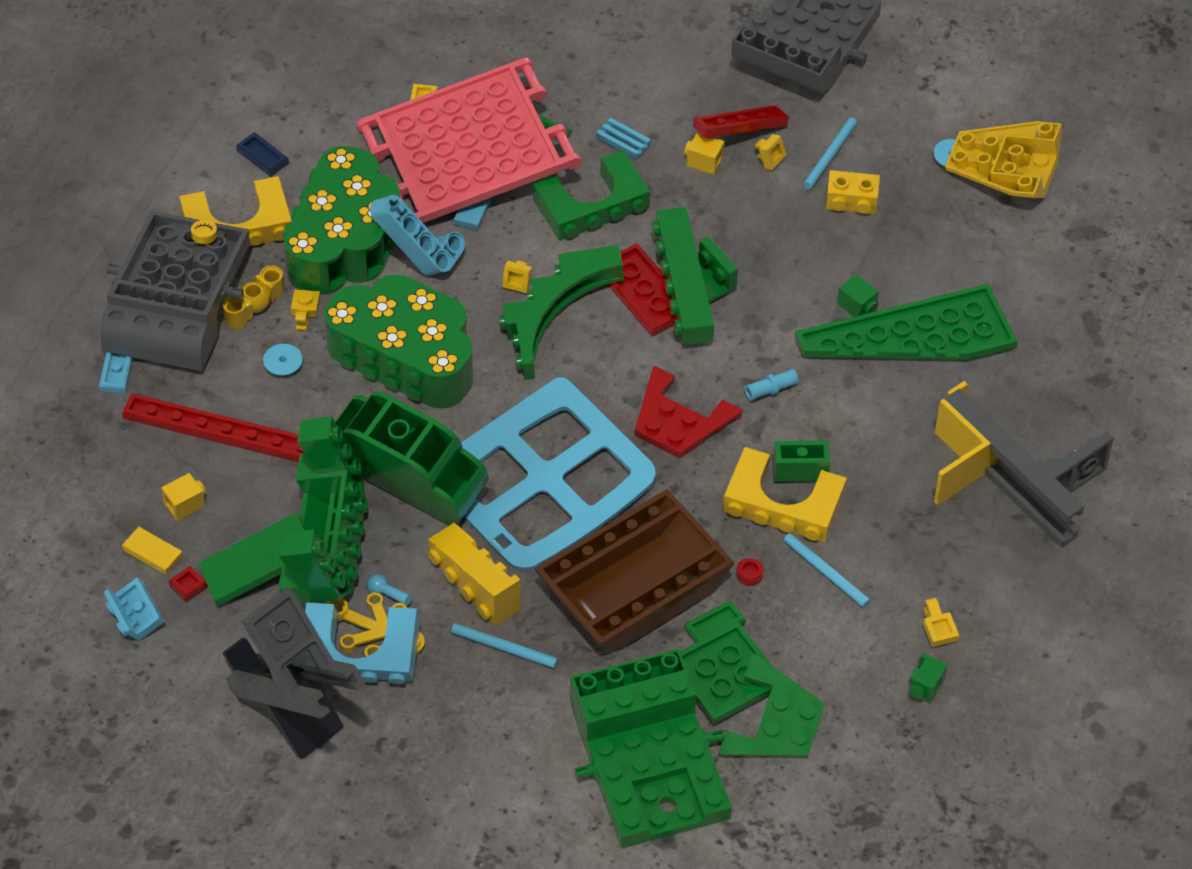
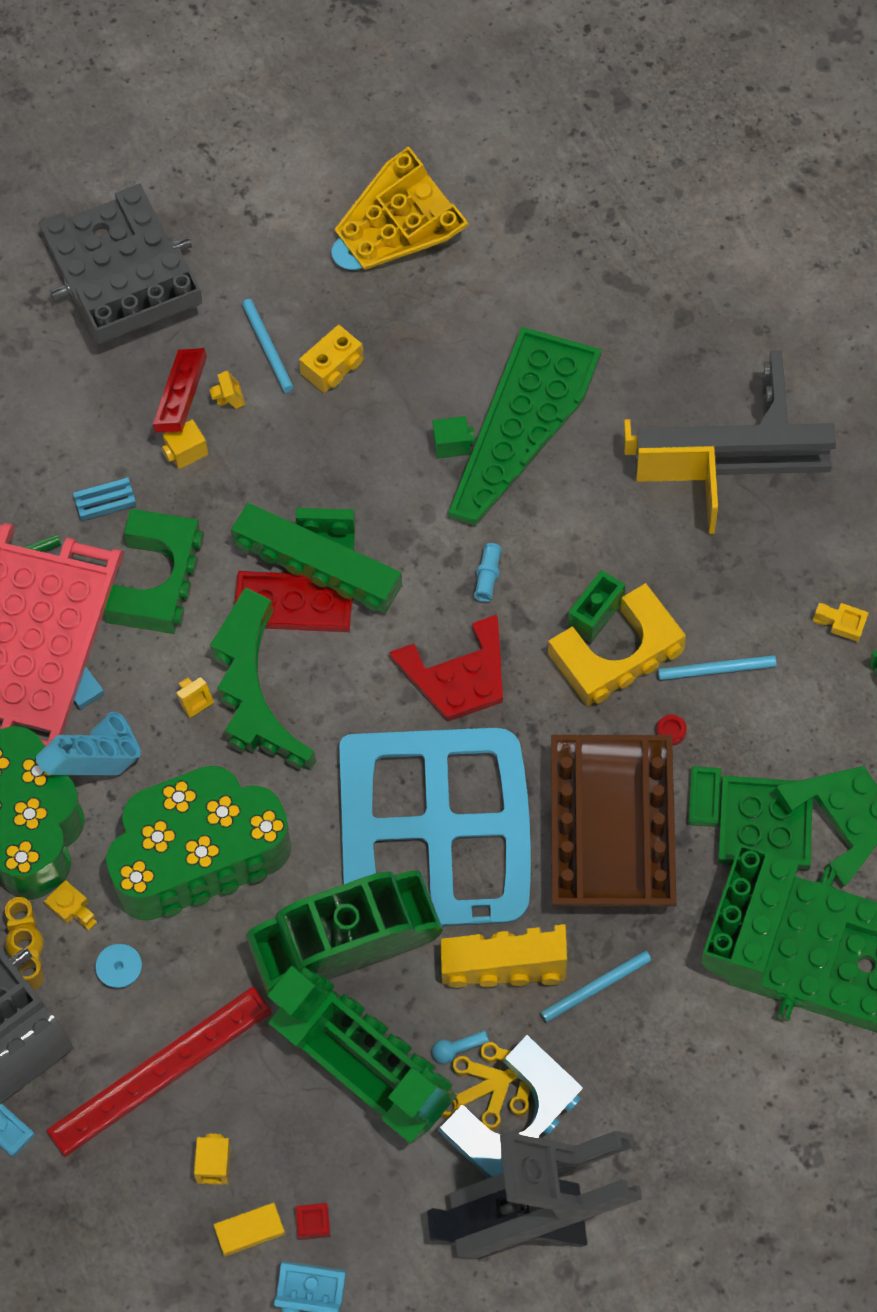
camera: 50 degrees left, 10 degrees up
green tile [198,513,305,606] -> none

